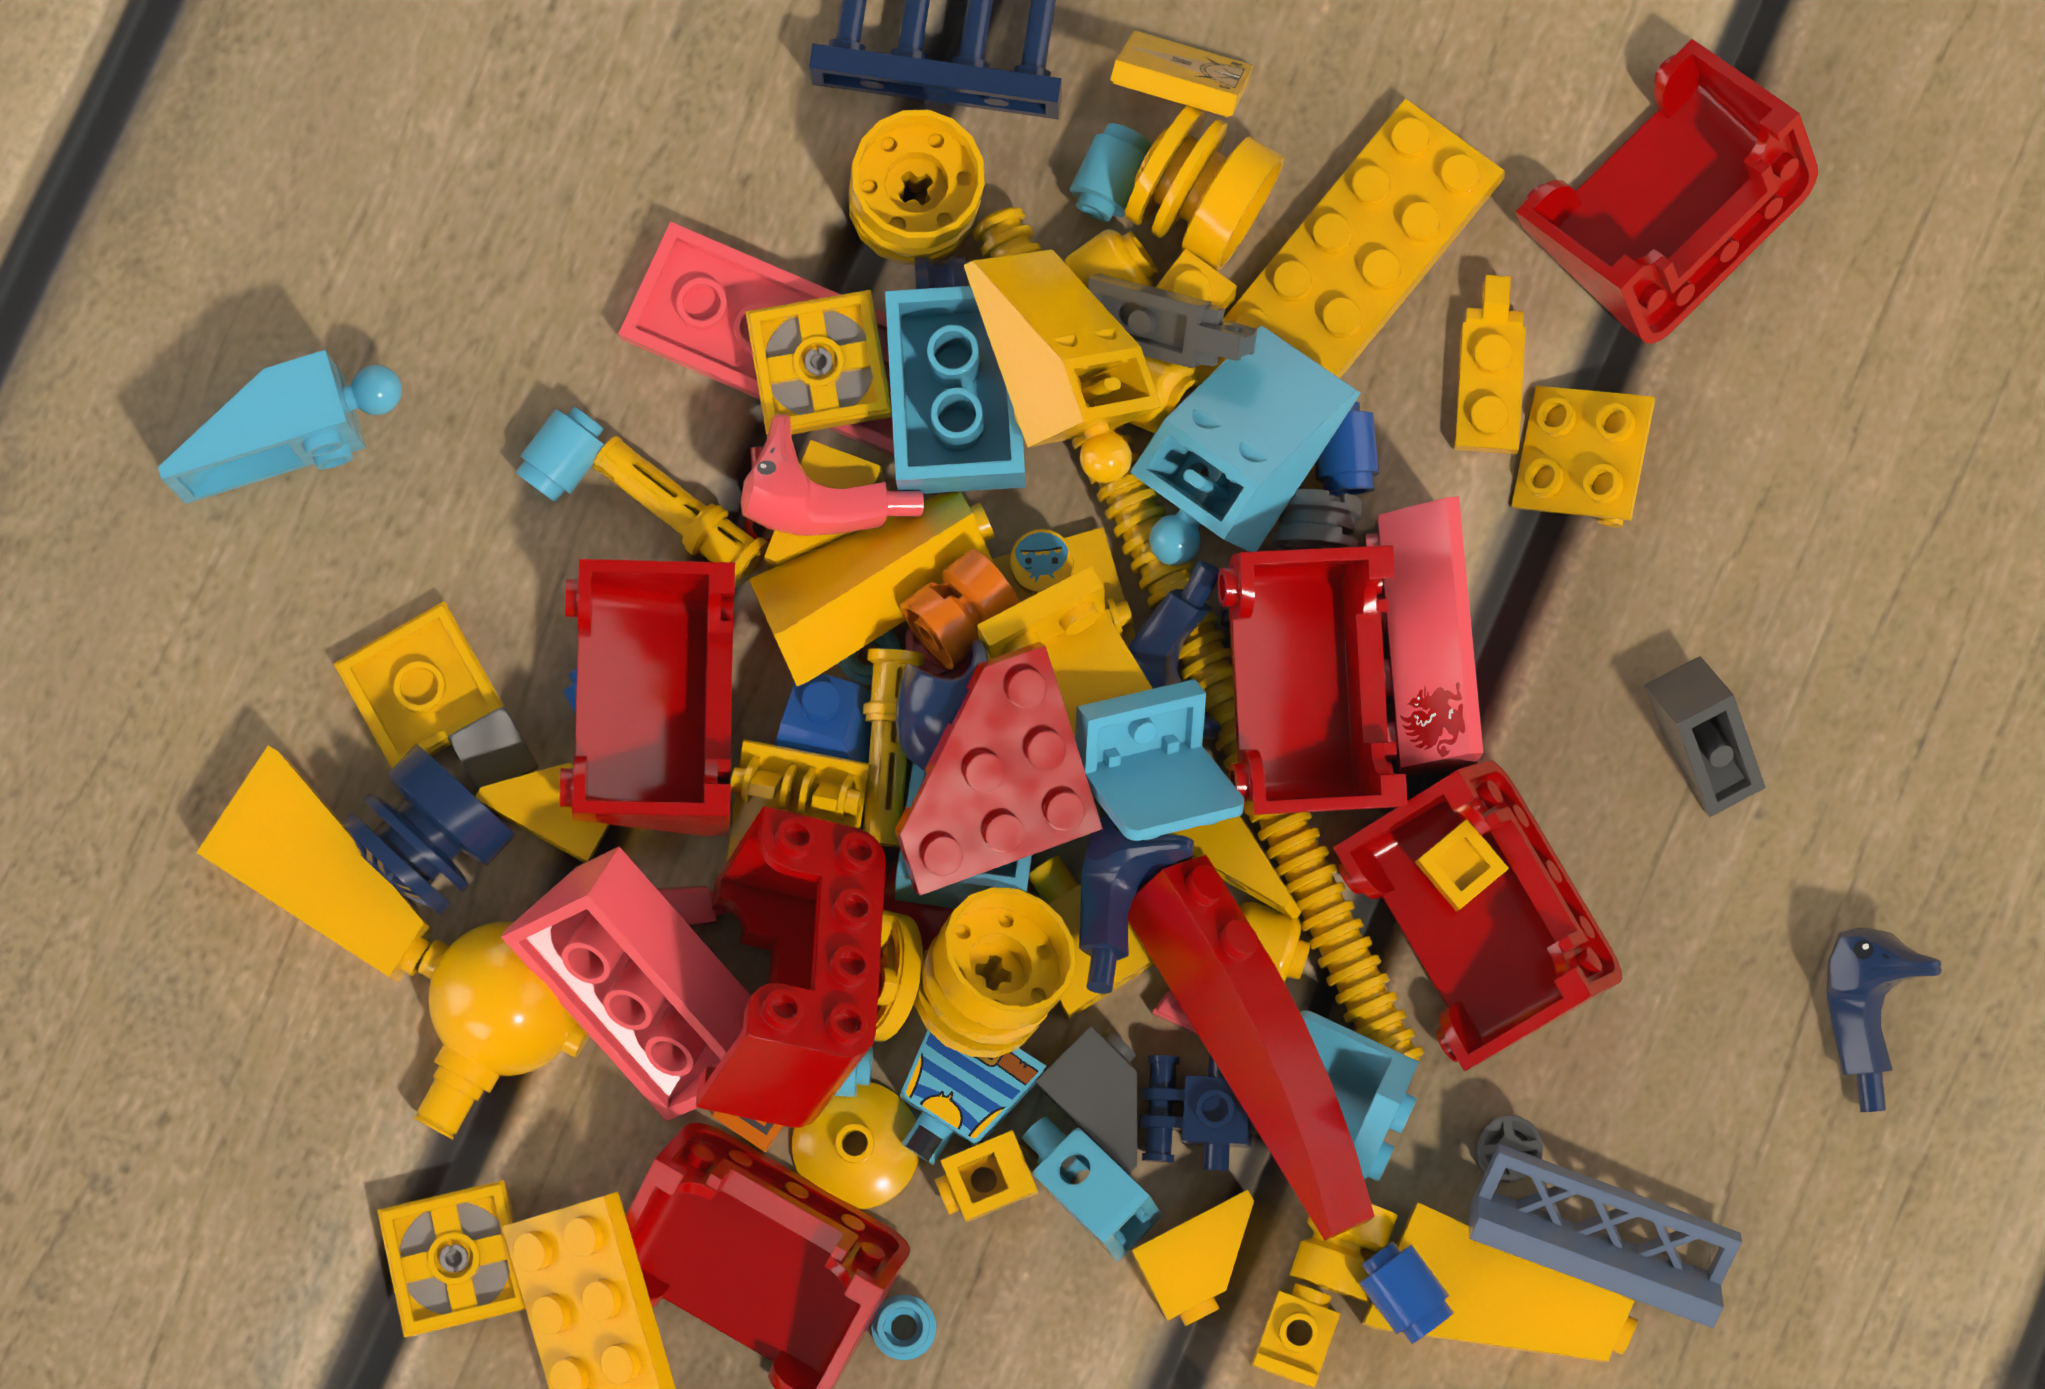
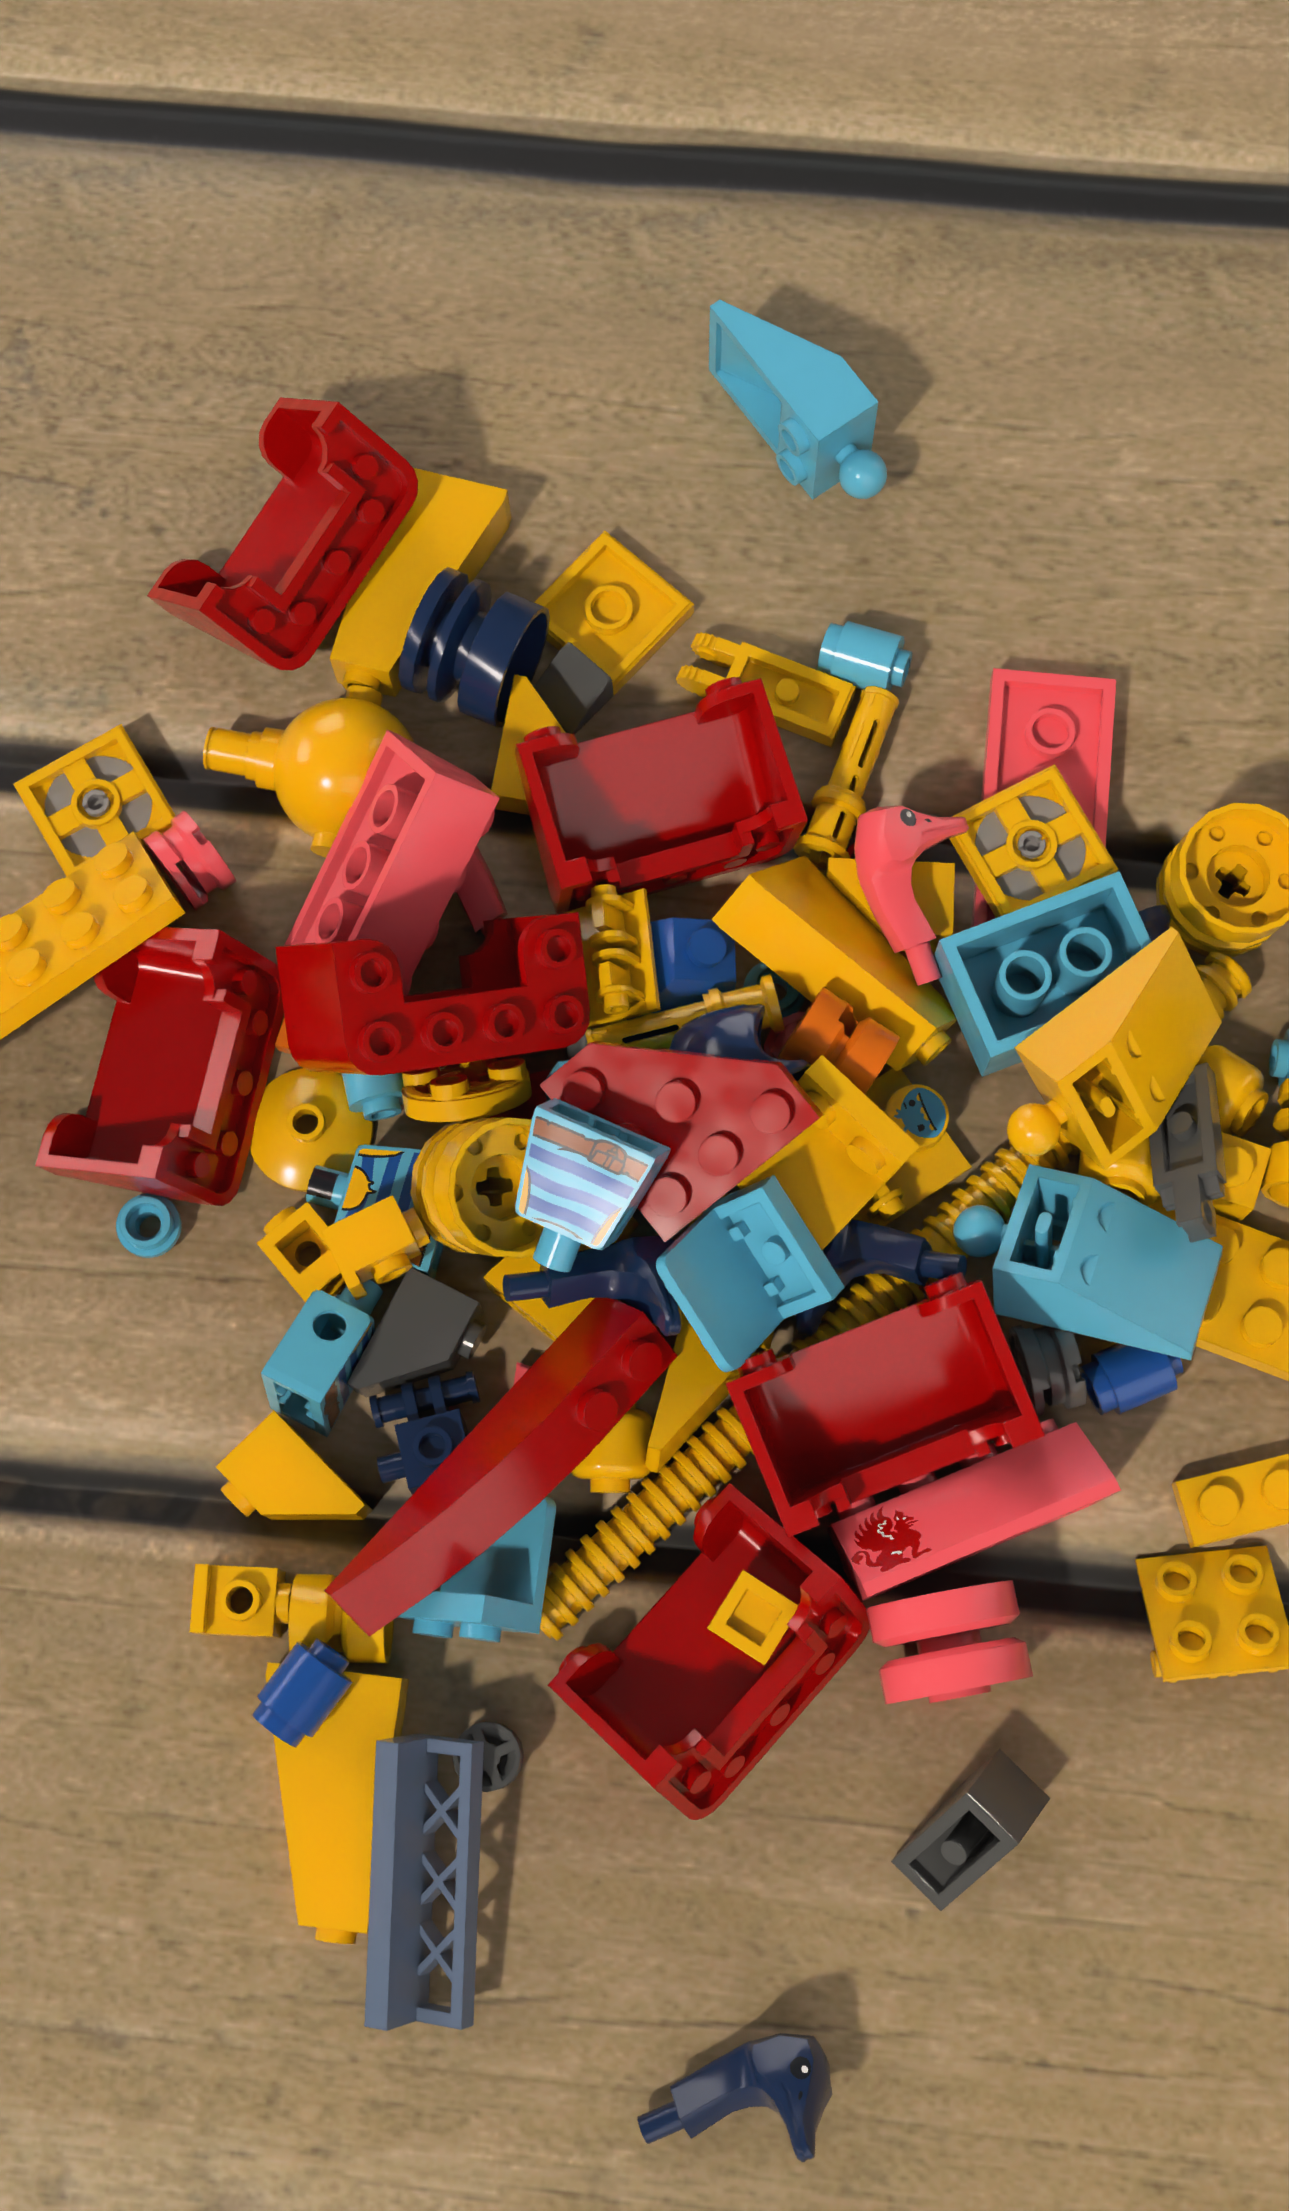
camera: 70 degrees right, 5 degrees down
none -> coral wheel [143,811,236,910]
none -> red windscreen [147,397,418,671]
none -> yellow brick [320,1195,431,1300]
none -> torso [515,1098,671,1272]
none -> yellow hinge [675,632,856,747]
none -> coral wheel [866,1580,1033,1704]

